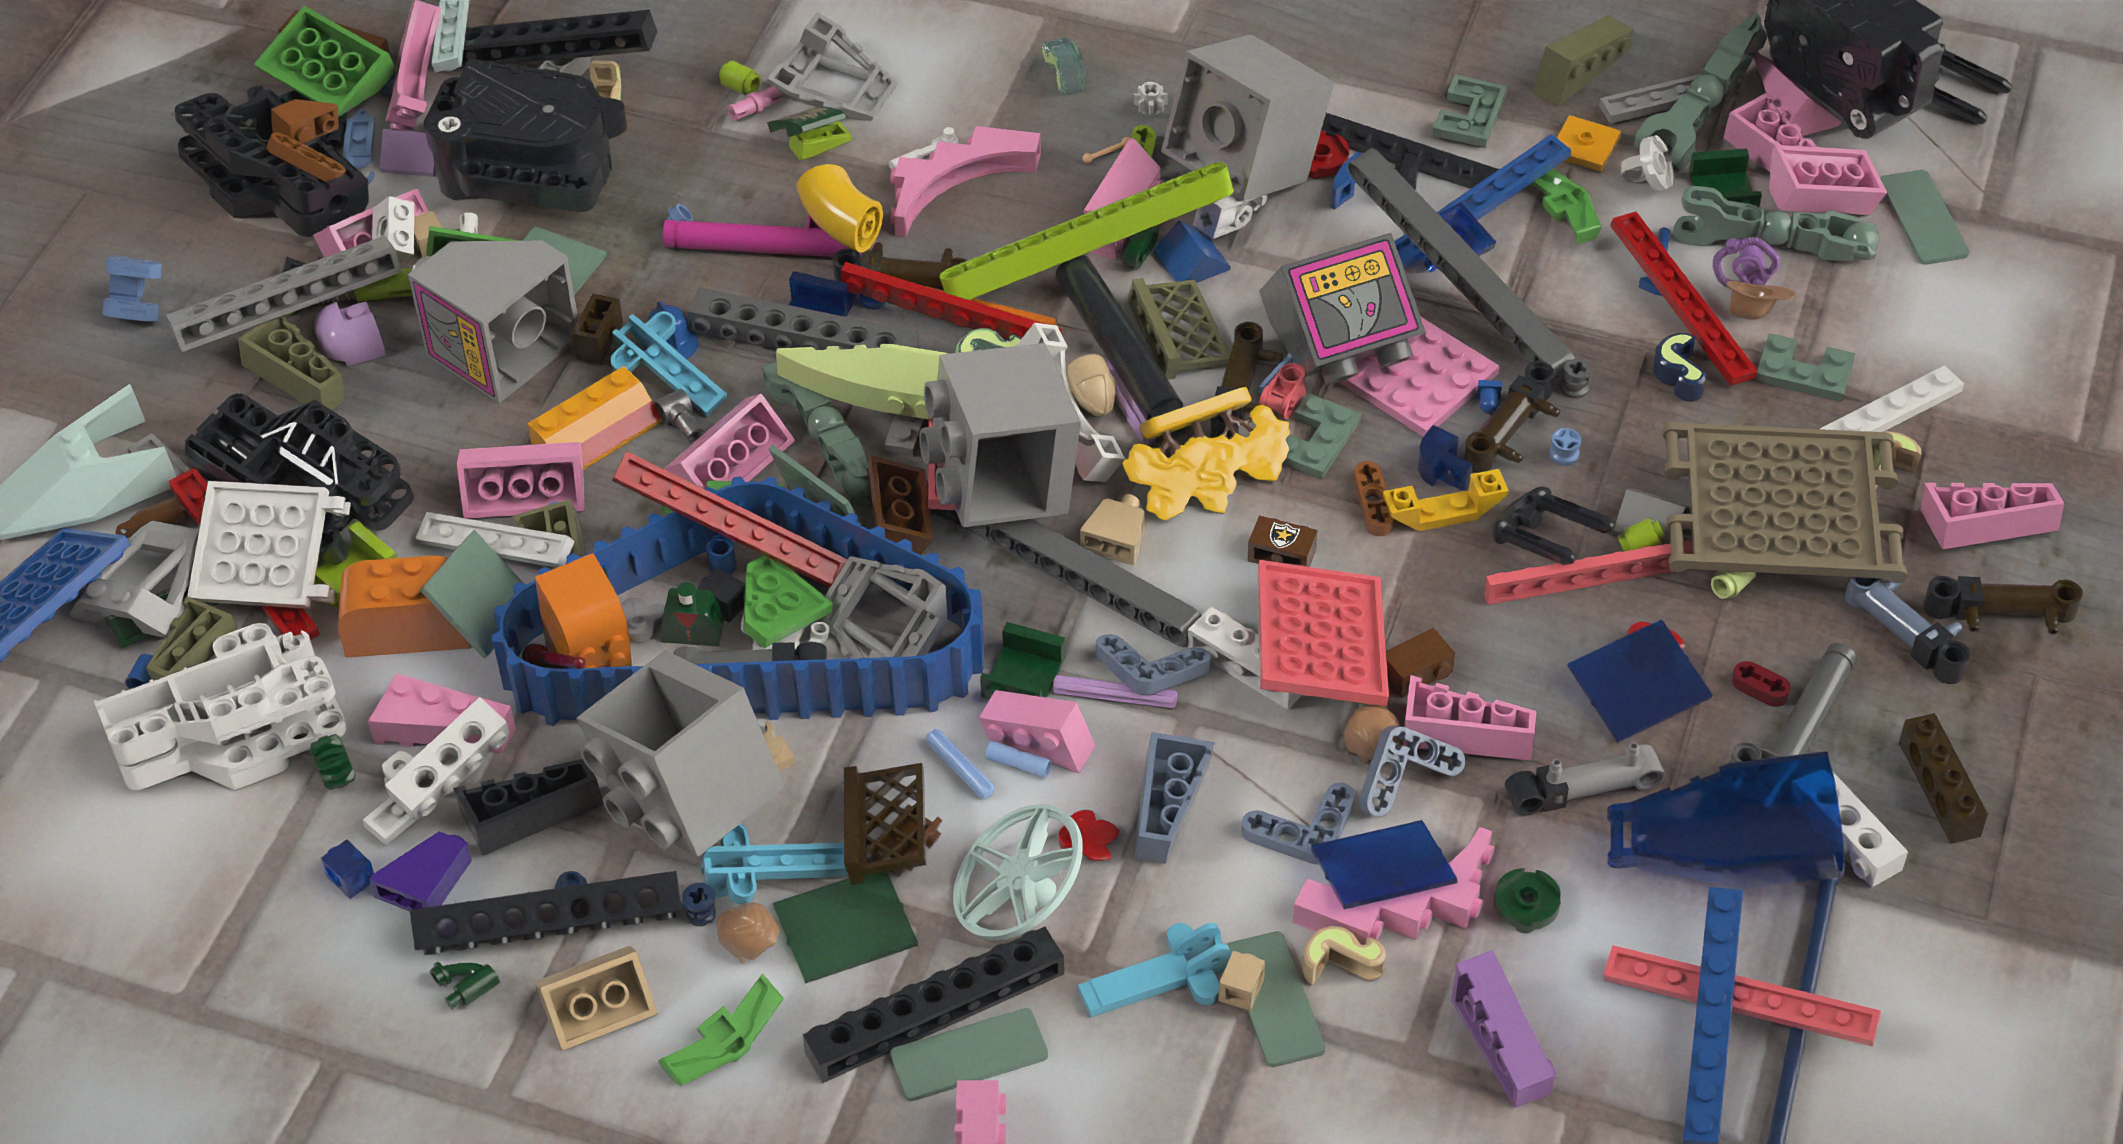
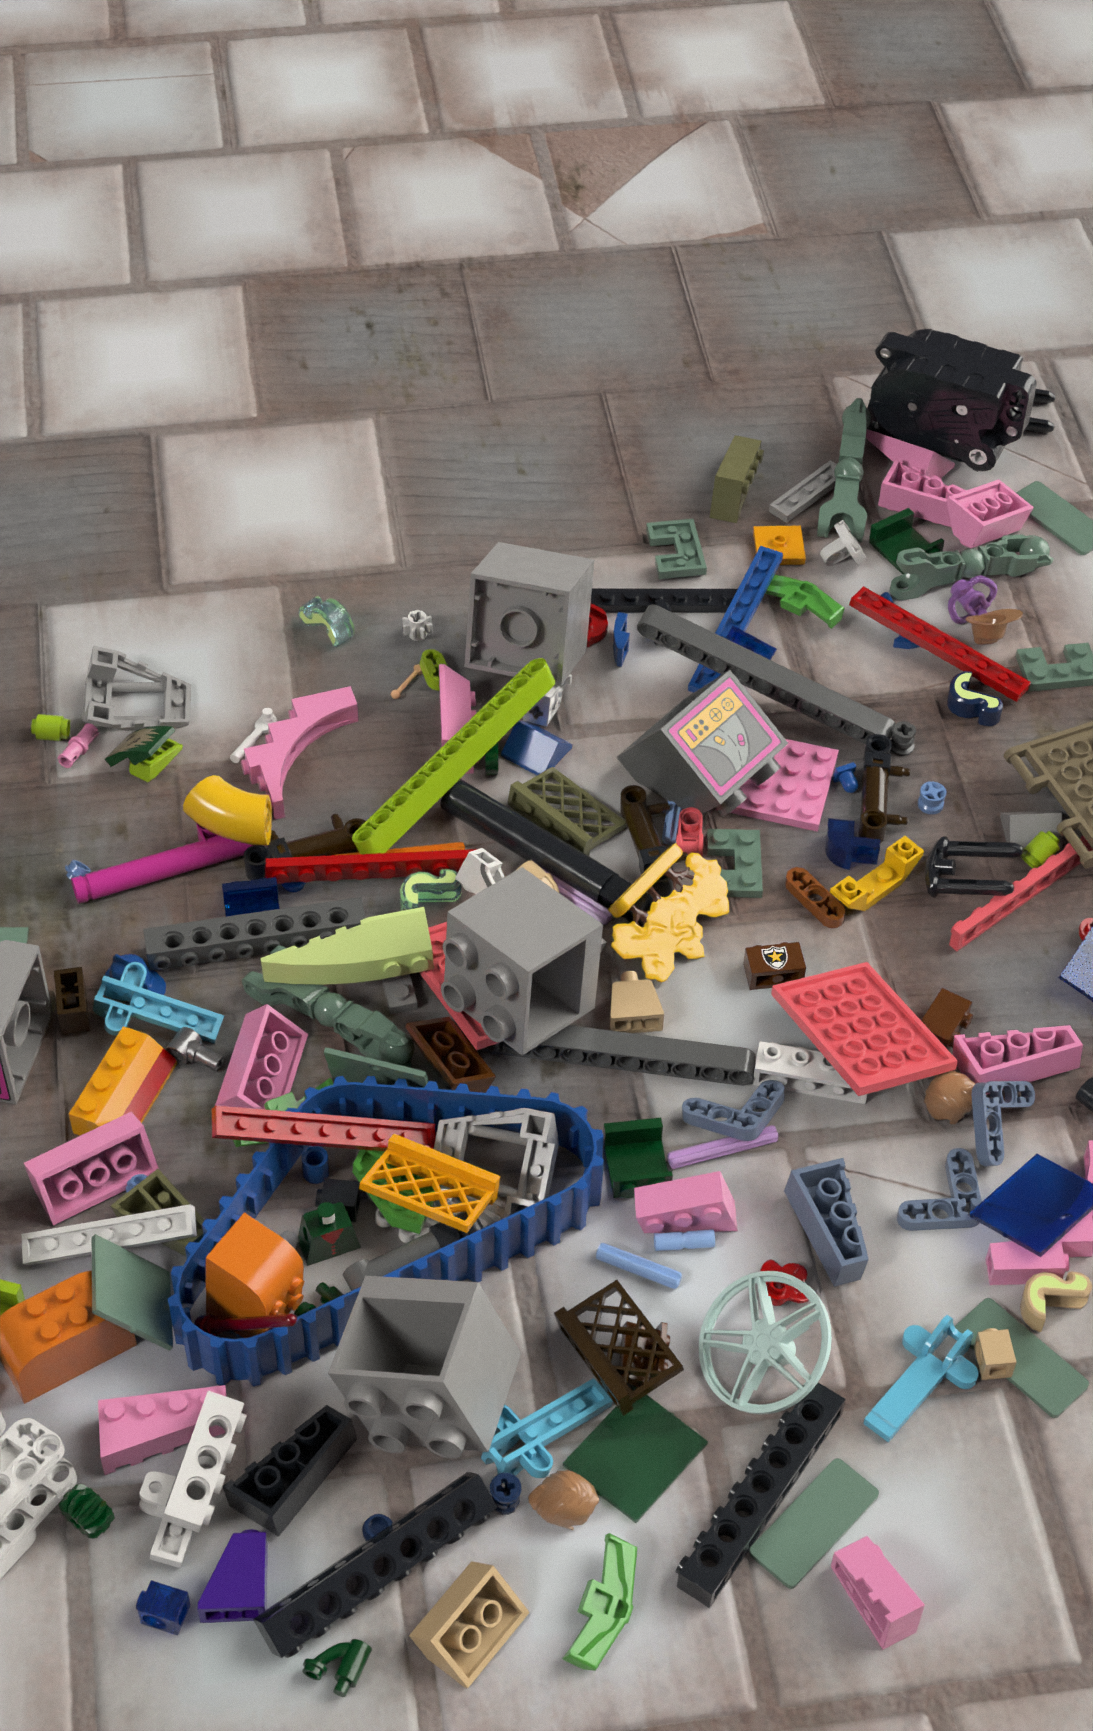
camera: 30 degrees left, 0 degrees up
none -> light orange fence [359,1134,500,1233]

